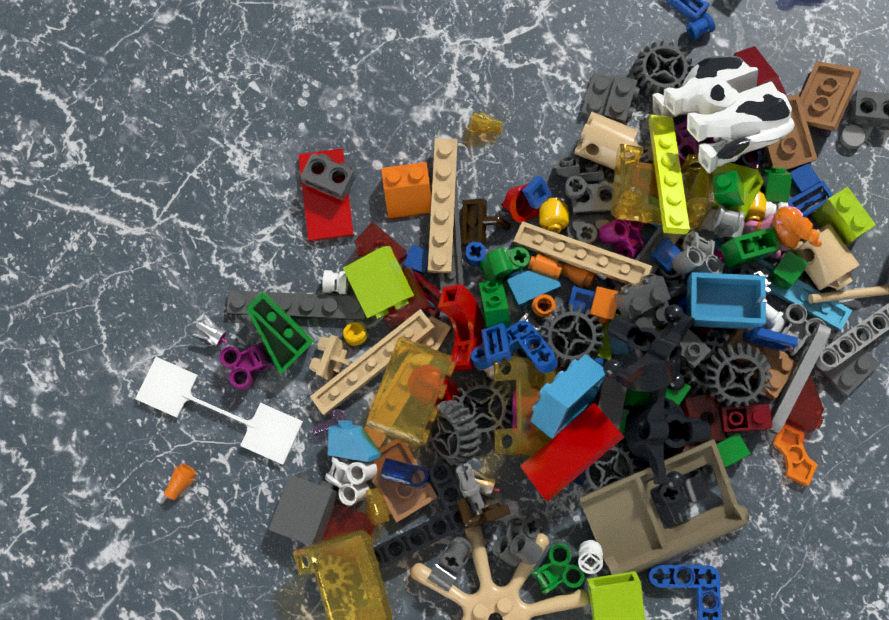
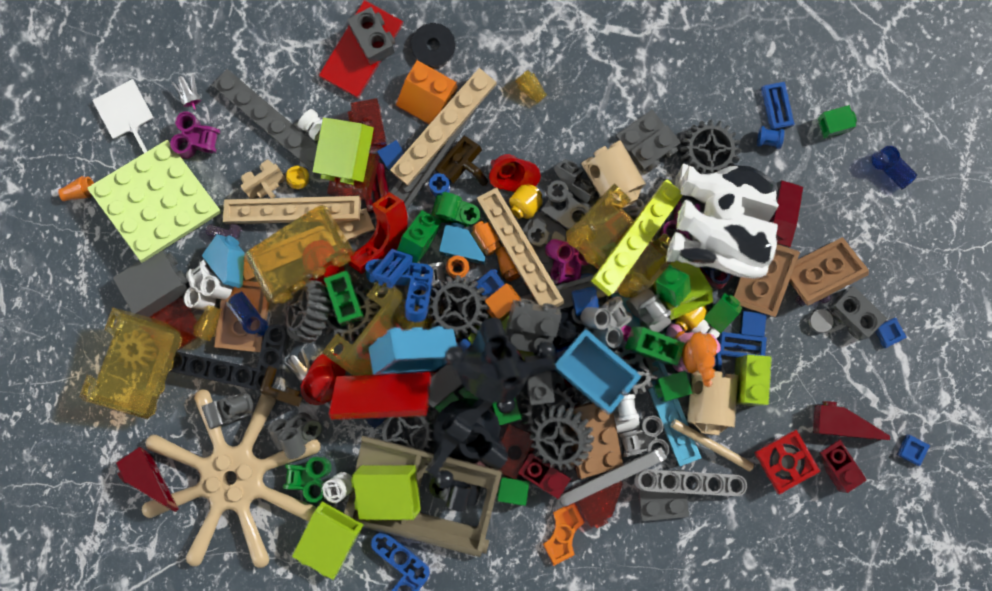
camera: 30 degrees right, 5 degrees up
green wedge [246,290,314,375] -> none
light grey pin [456,464,484,512] -> none
blue tile [522,176,552,209] -> none
blue tile [743,327,798,352] -> none
none -> yellowish green plate [88,140,221,263]
none -> red piece [301,352,346,405]
none -> green brick [324,271,364,326]
none -> lime brick [352,465,421,520]
none -> black tile [411,23,456,68]

